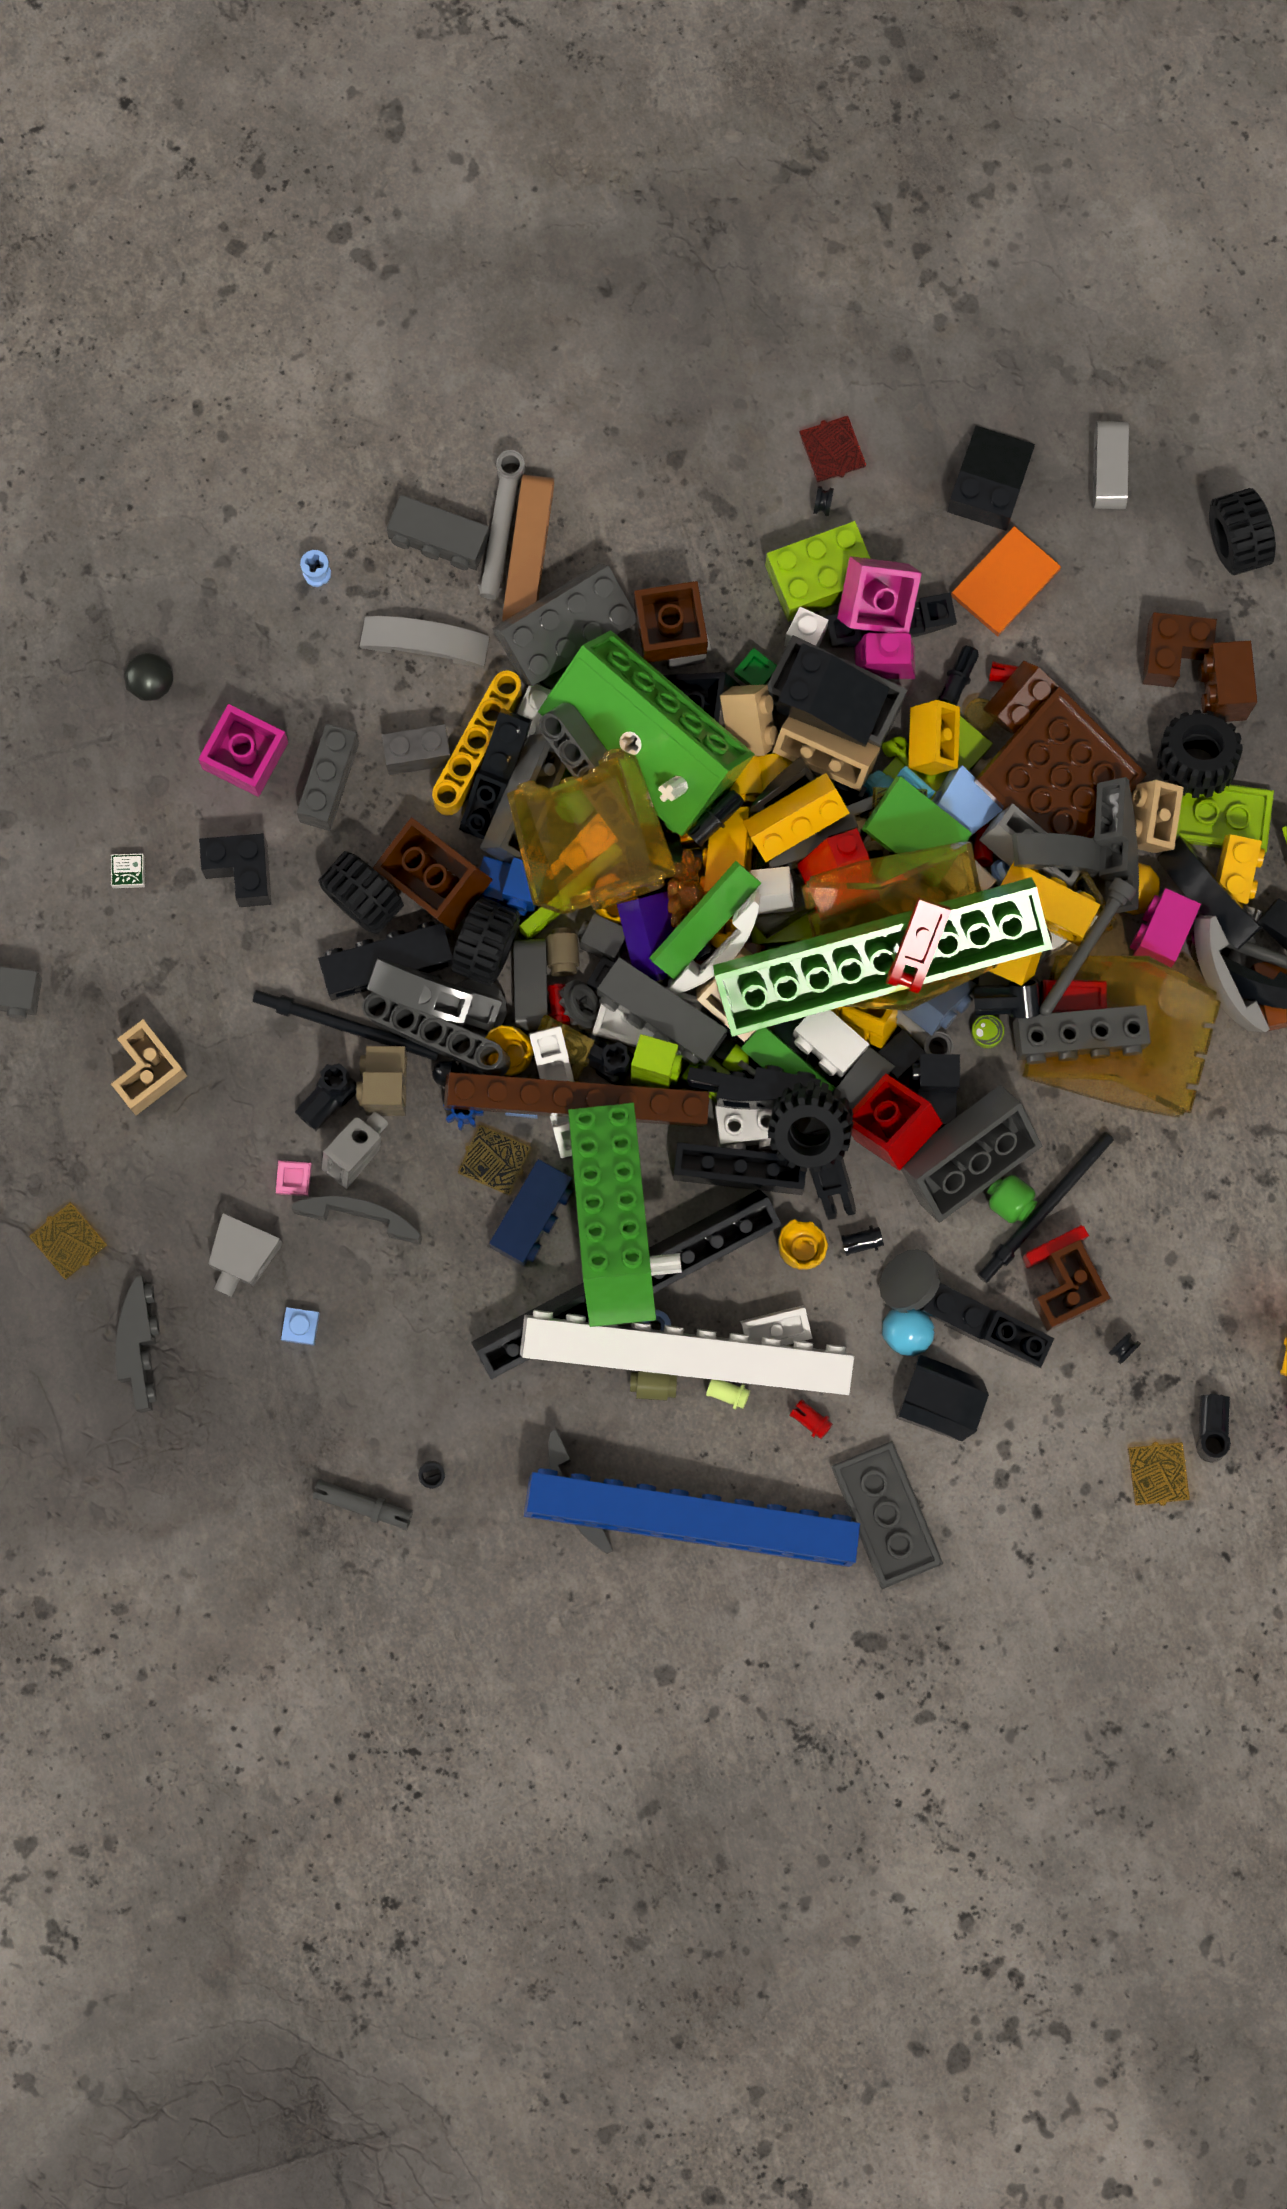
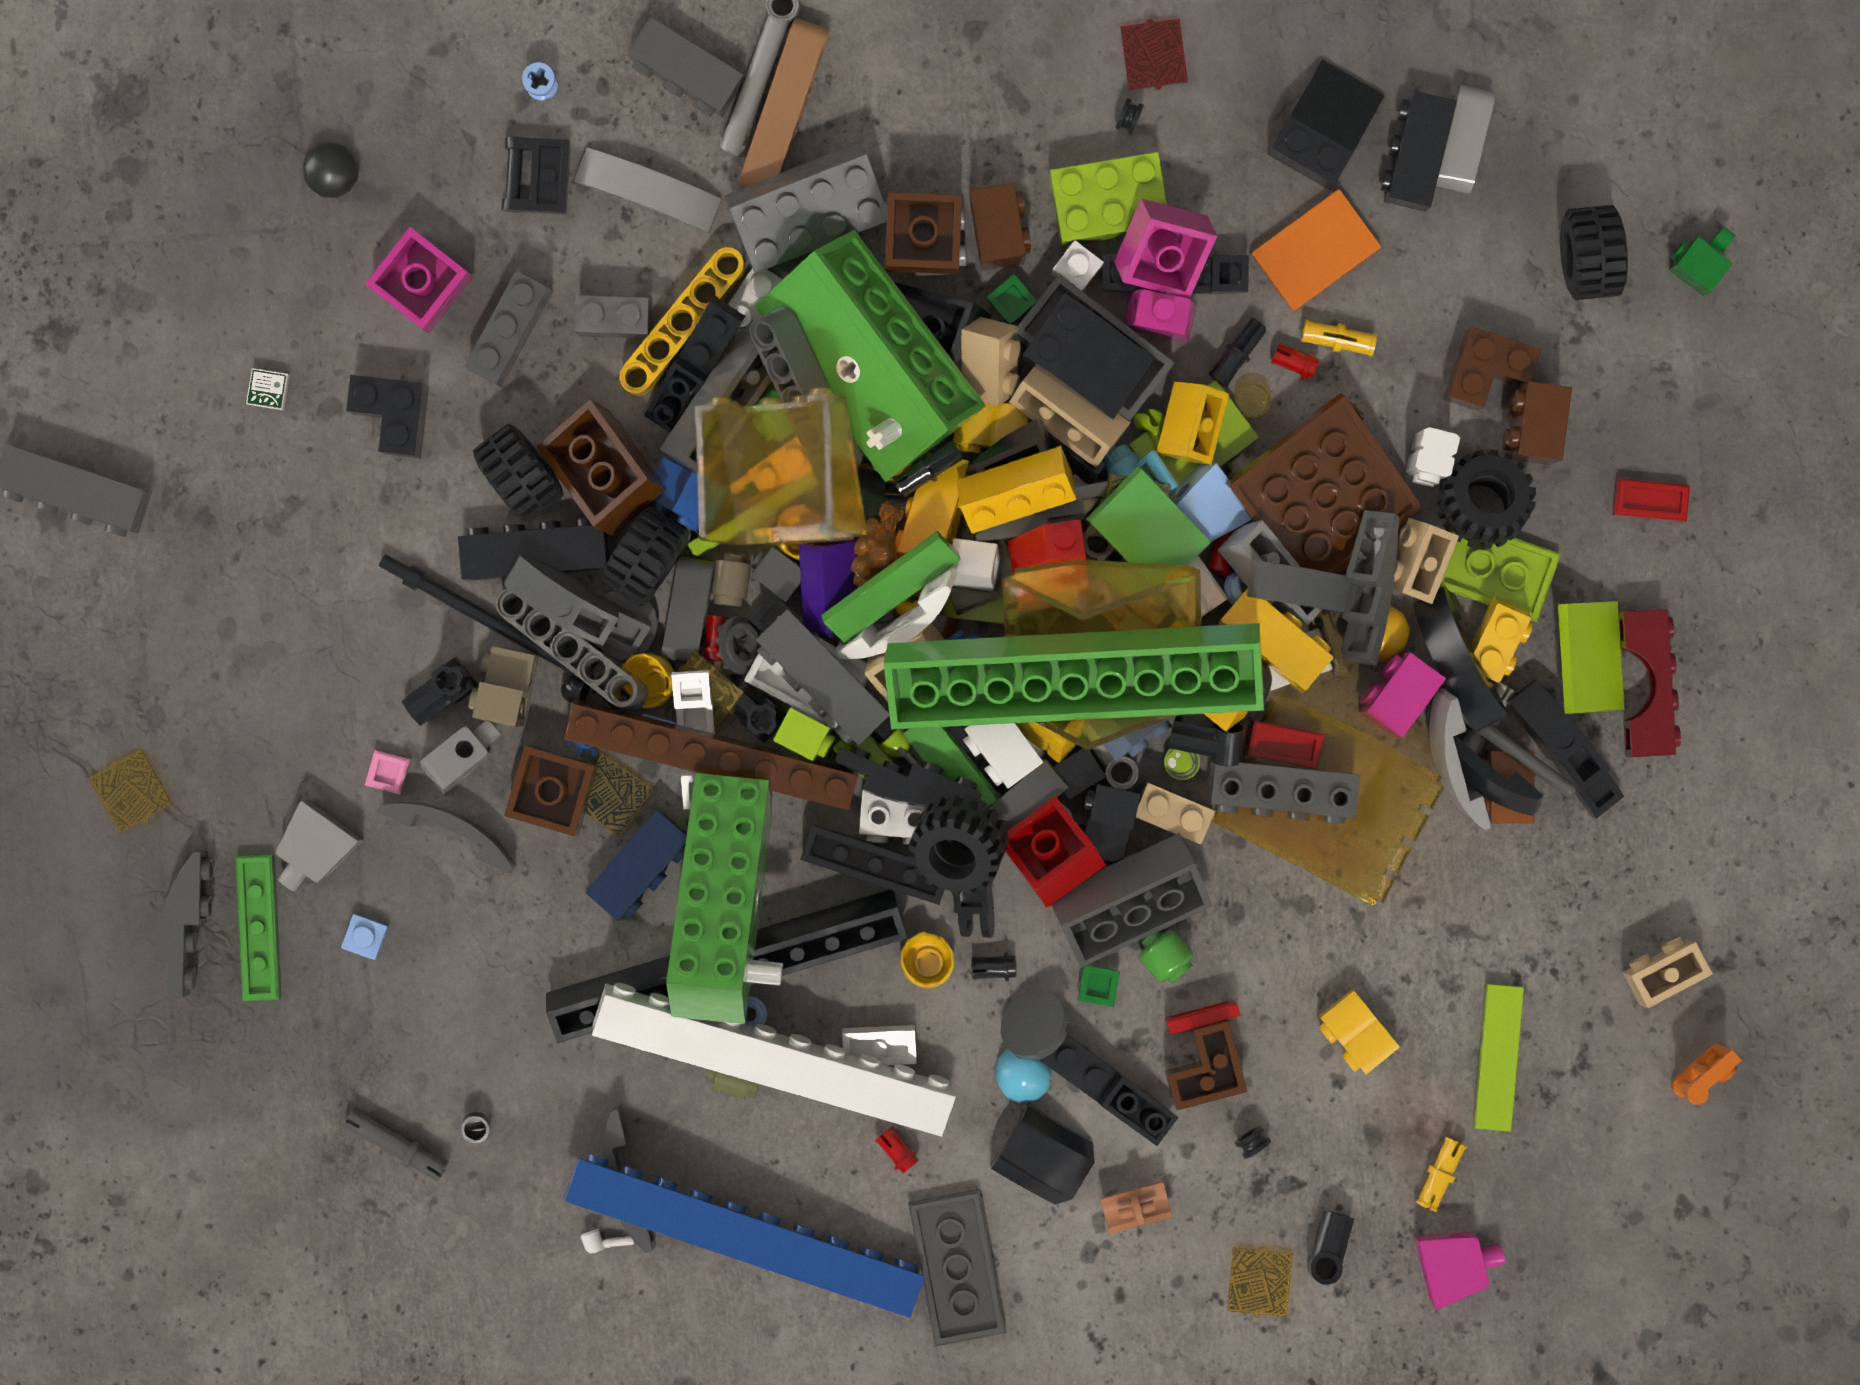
camera: 15 degrees right, 10 degrees up
tan brick [111,1019,187,1116] -> none
yellowish green pin [706,1379,750,1410] -> none
plate [886,897,951,994] -> none
black bar [977,1132,1114,1283] -> none
reddish brown brick [983,661,1058,734] -> none
dark grey piece [1039,877,1137,1016] -> none
none -> bright green tile [235,854,281,1001]
none -> black plate [501,137,571,215]
none -> reddish brown brick [504,745,599,836]
none -> white hand [581,1229,634,1253]
none -> reddish brown brick [969,182,1031,271]
none -> green plate [1077,965,1120,1007]
none -> nougat hips [1100,1181,1173,1234]
none -> tan brick [1136,782,1215,845]
none -> yellow pin [1301,319,1377,357]
none -> yellow brick [1318,989,1400,1075]
none -> black brick [1380,90,1456,212]
none -> white brick [1405,427,1460,487]

